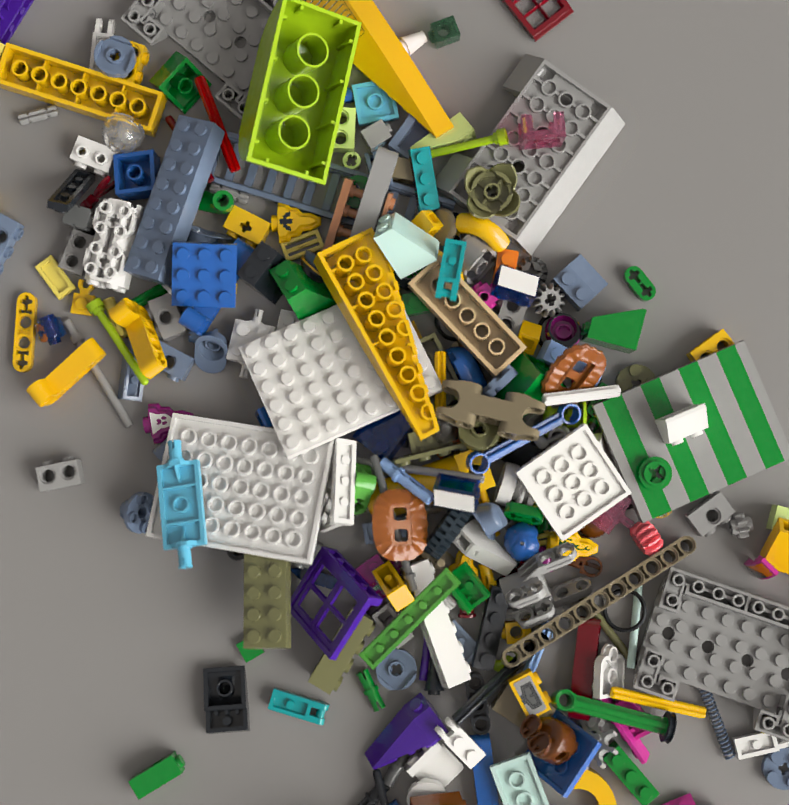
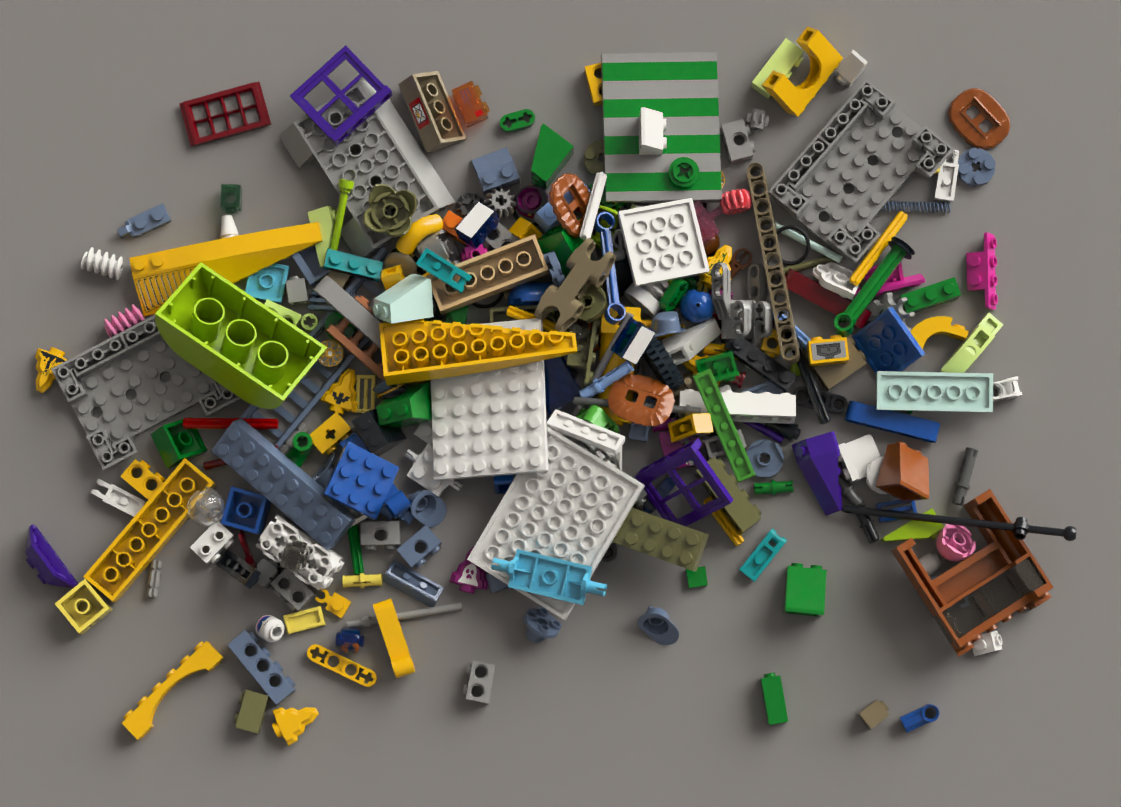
camera: 70 degrees left, 5 degrees down
lime piece [86,298,149,385] -> none
sand blue plate [93,36,137,78] -> none
yellow beam [108,297,168,379] -> none
black slope [203,665,250,734] -> none
white hinge [434,716,486,769] -> none
clear pink panel [517,111,566,150] -> none
reddish brown piece [520,714,578,765] -> none
slope [744,555,779,580] -> none
none -> white head [255,615,284,642]
none -> clear smoke brick [279,540,312,572]
none -> dark purple window [290,45,393,146]
none -> wheel [318,340,343,367]
none -> dark tan slope [398,71,467,153]
none -> clear orange brick [451,81,490,128]
none -> sand blue piece [638,606,679,645]
none -> yellow axle [703,496,744,546]
none -> green slope [782,563,827,617]

